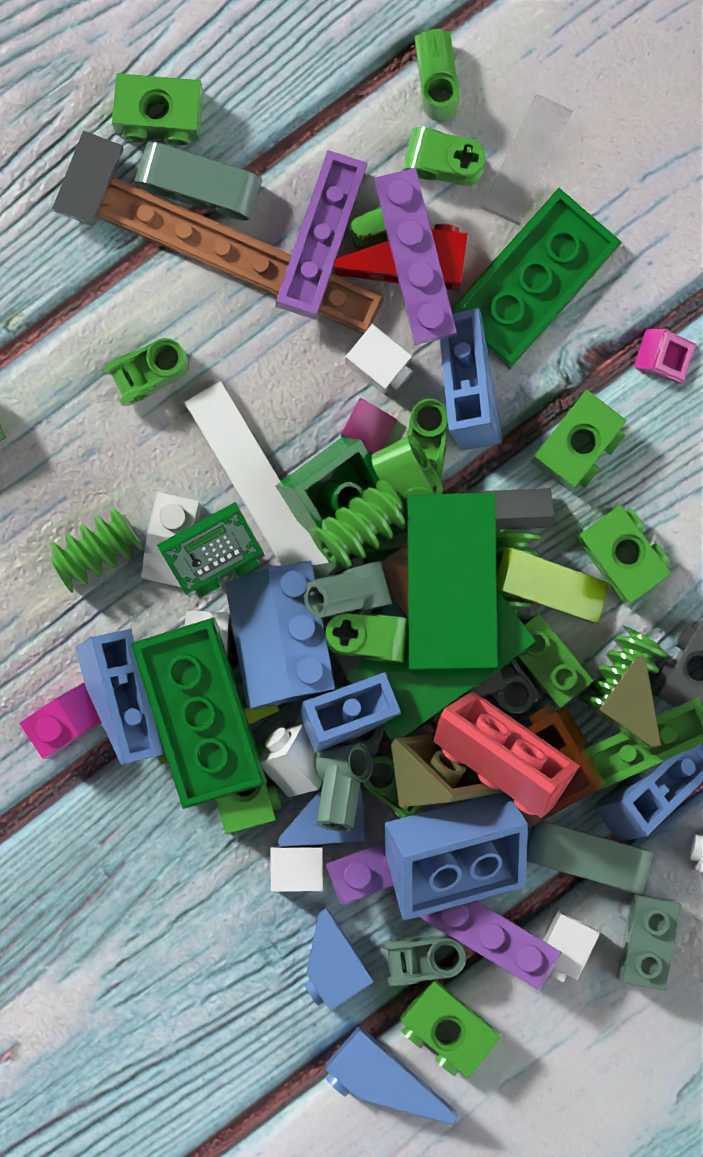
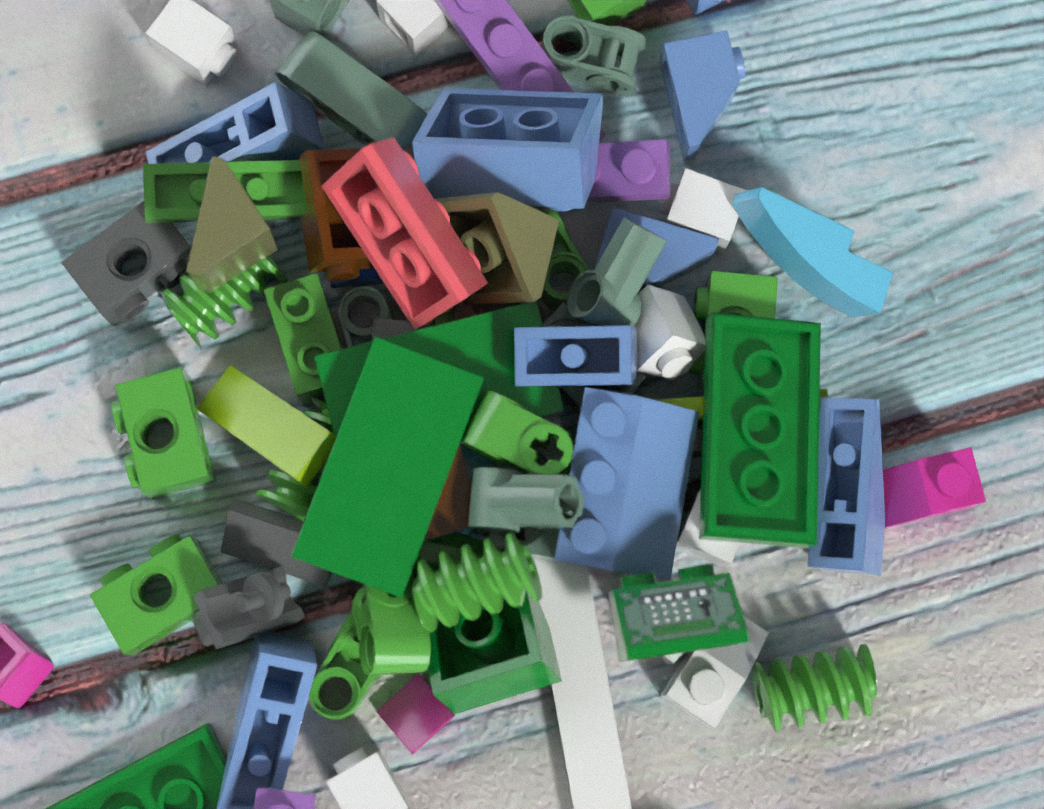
camera: 165 degrees left, 5 degrees down
none -> dark grey hips [192,566,305,649]
none -> medium azure slope [732,187,893,317]

